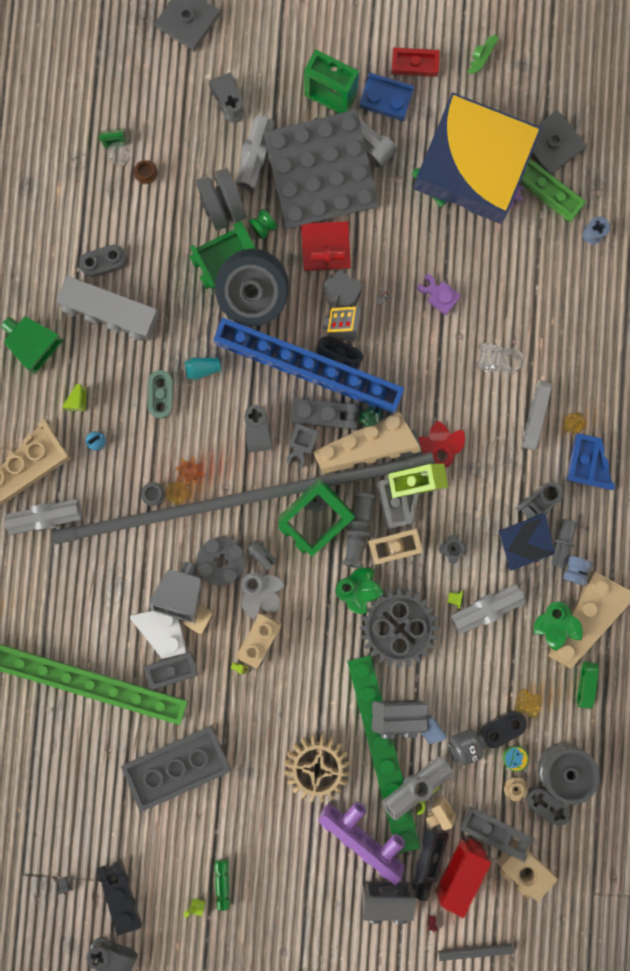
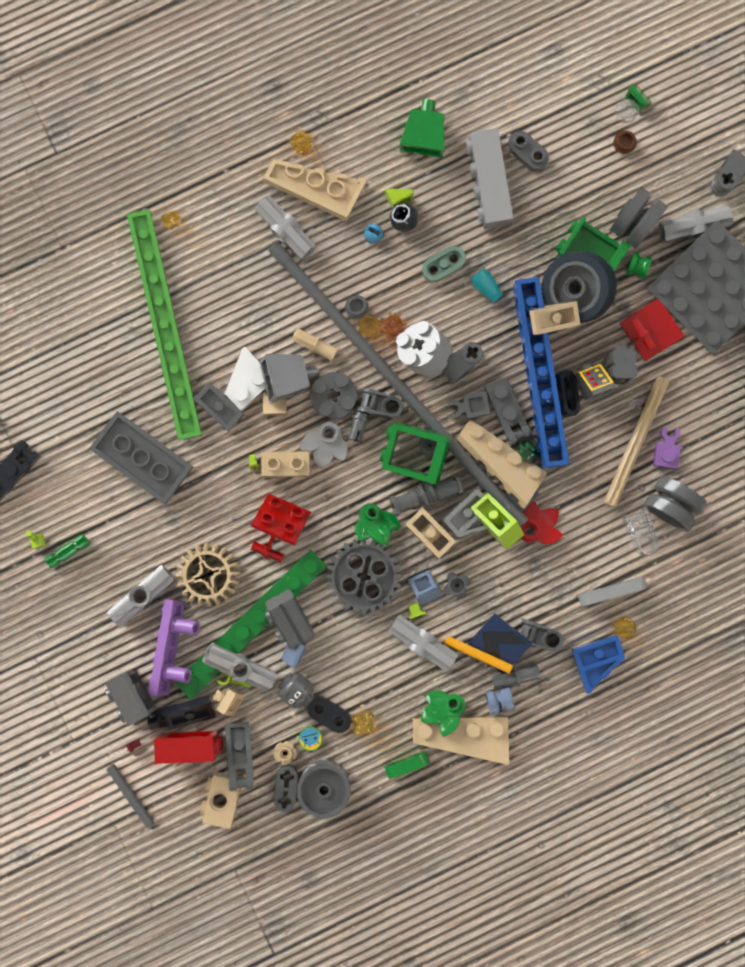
camera: 60 degrees right, 0 degrees up
none -> light grey piece [107,565,175,627]
none -> red plate [251,493,311,563]
none -> tan axle [292,329,338,362]
none -> dark grey piece [357,388,403,420]
none -> black piece [390,203,419,233]
none -> brick [396,321,452,377]
none -> sand blue slope [408,570,441,605]
none -> light orange bar [444,636,513,674]
none -> tan slope [530,301,581,335]
none -> tan axle [604,376,669,507]
none -> dark grey wheel [643,476,707,532]

